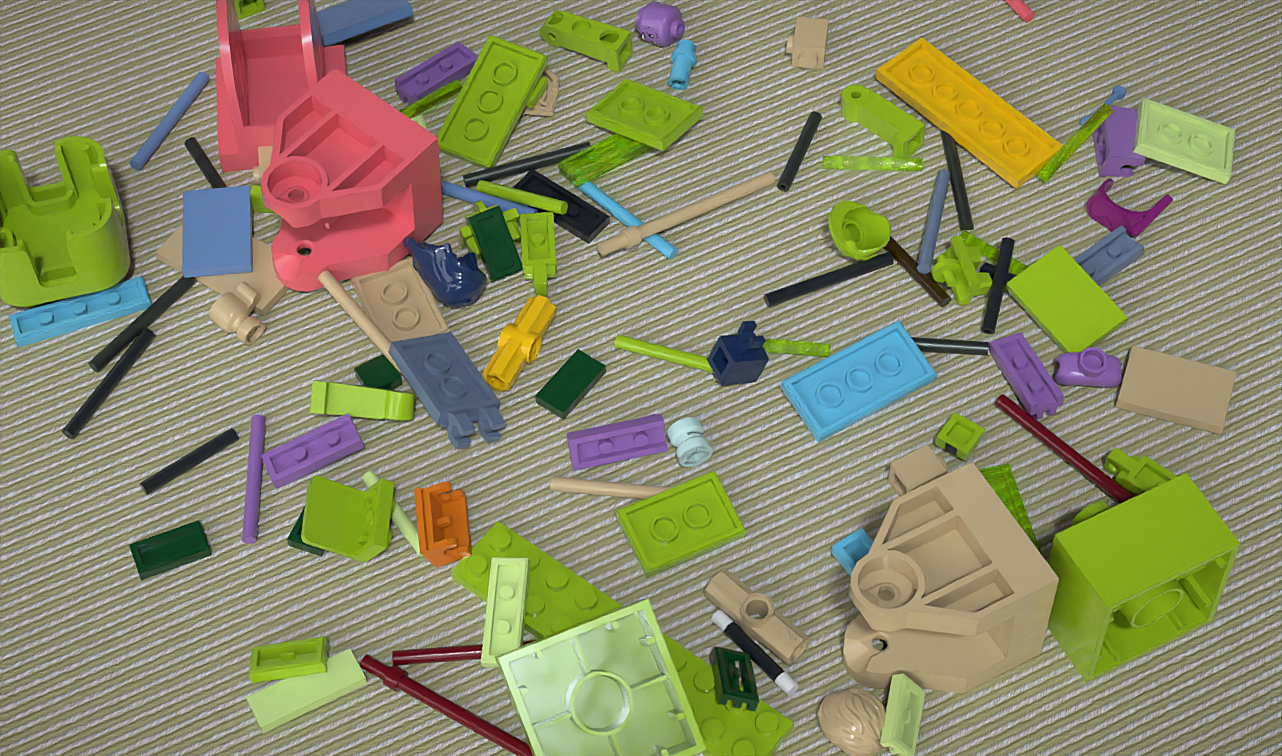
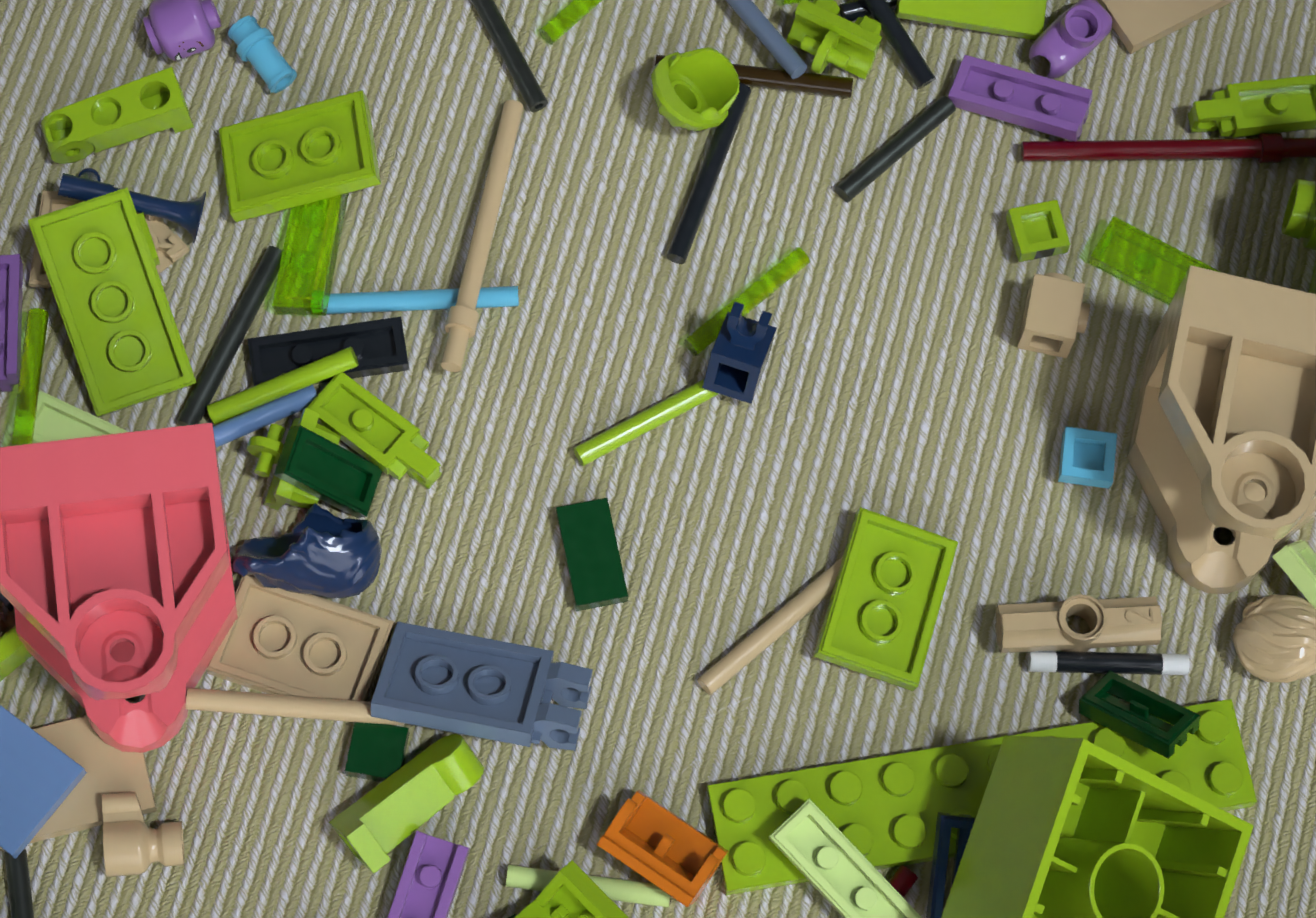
camera: 55 degrees left, 15 degrees up
yellow piece [482,295,557,393] -> none
medium lavender hinge [566,414,668,471] -> none
light aqua wheel [667,417,713,467] -> none
medium azure tile [780,320,938,443] -> none
none -> dark blue piece [58,168,206,243]

